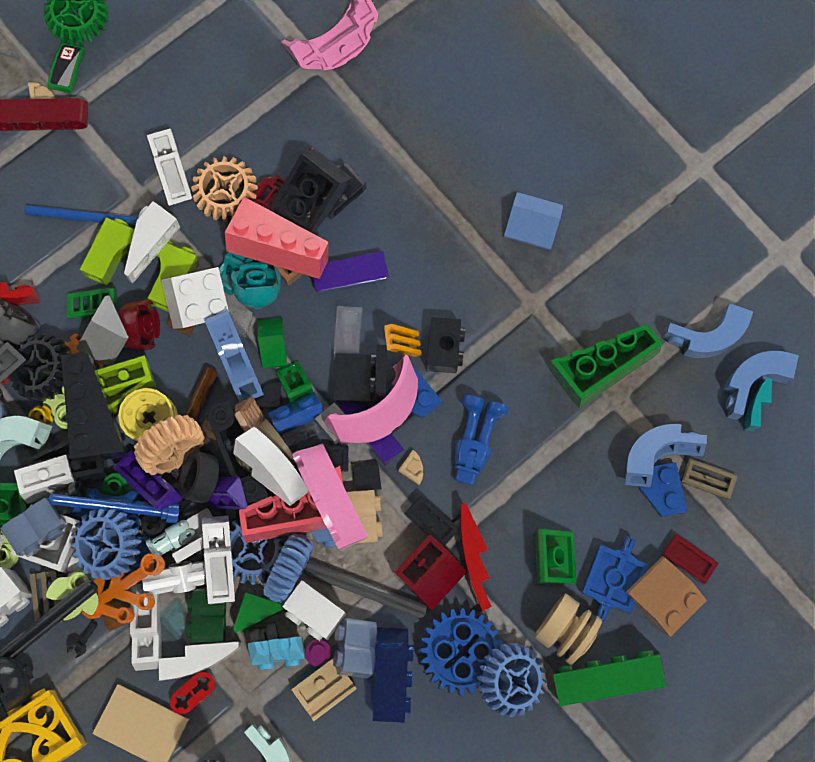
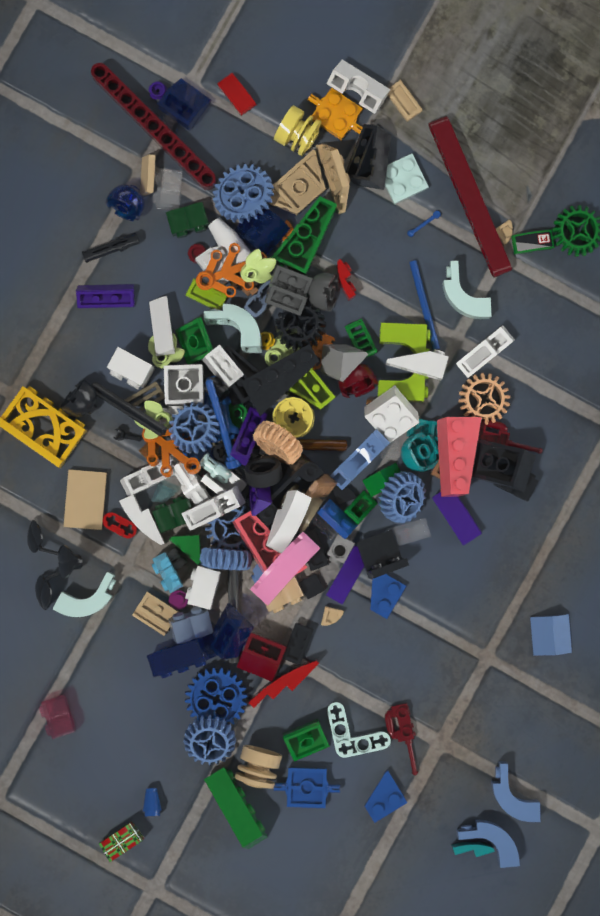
camera: 70 degrees right, 10 degrees up
sand blue brick [0,498,67,557] -> none
bright pink windscreen [324,355,418,444] -> none
light orange tile [384,324,422,357] -> none
black brick [427,317,465,374] -> none
blue piece [454,395,509,486] -> none
green wedge [550,324,663,409] -> none
medium blue arch [625,424,707,487] -> none
medium nougat slope [626,556,707,637] -> none
dark red tile [661,534,719,585] -> none
dark tan tile [681,458,738,500] -> none
none -> clear blue slope [210,603,254,659]
none -> light aqua beam [327,702,391,758]
none -> medium blue gear [378,471,427,523]
none -> dark red piece [385,703,418,776]
none -> light aqua arch [442,261,492,319]

